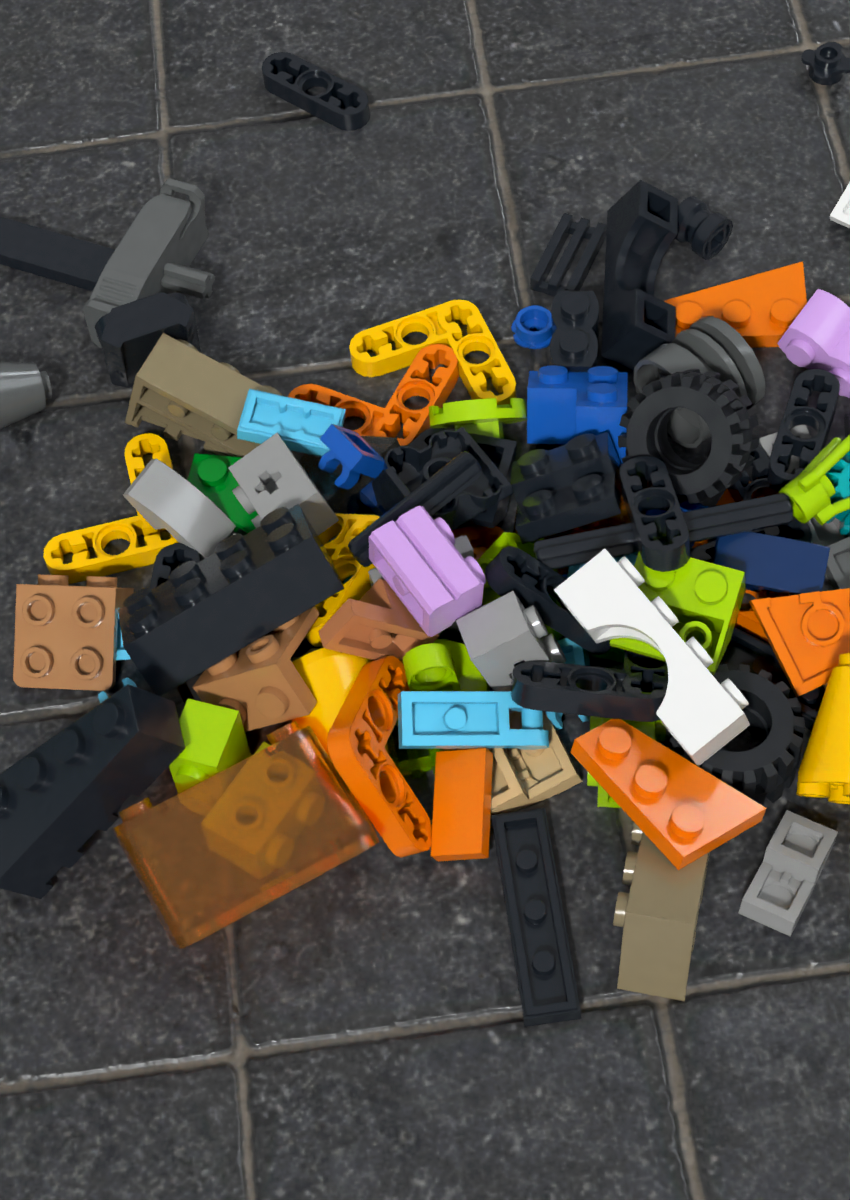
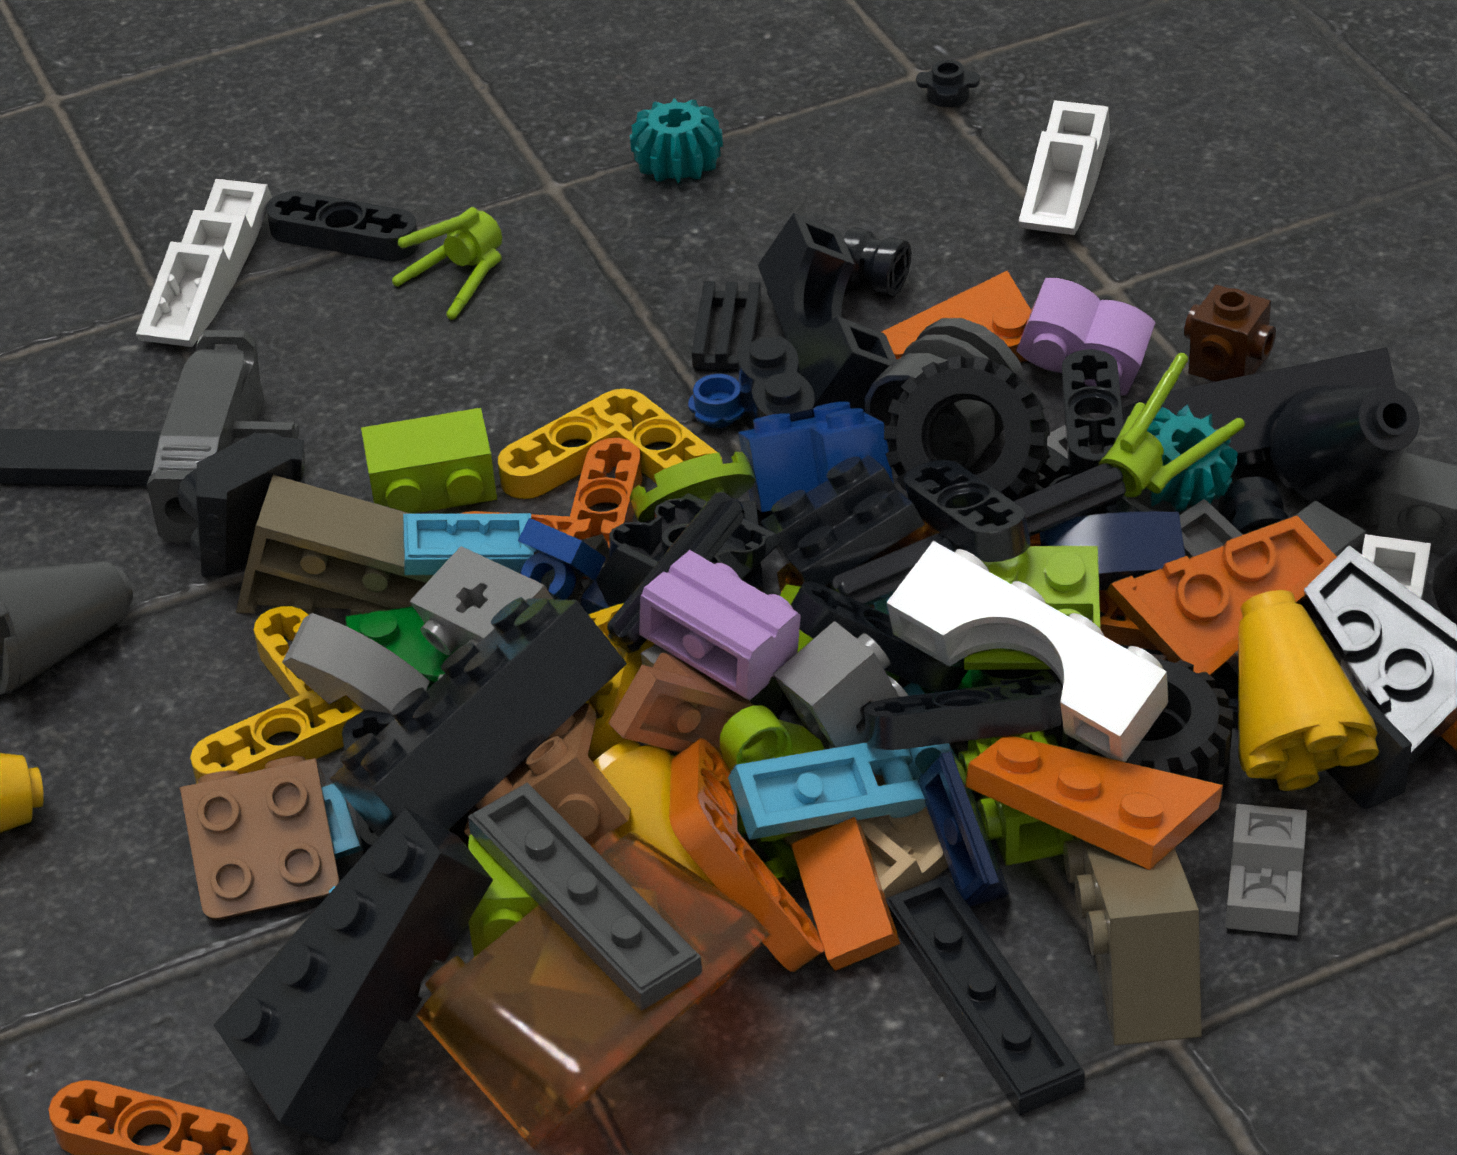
camera: 20 degrees left, 15 degrees down
none -> white slope [136,179,273,347]
none -> lime brick [361,408,497,514]
none -> lime plant [392,207,502,320]
none -> dark grey tile [468,782,702,1011]
none -> teal gear [630,98,723,184]
none -> dark blue slope [918,752,1009,906]

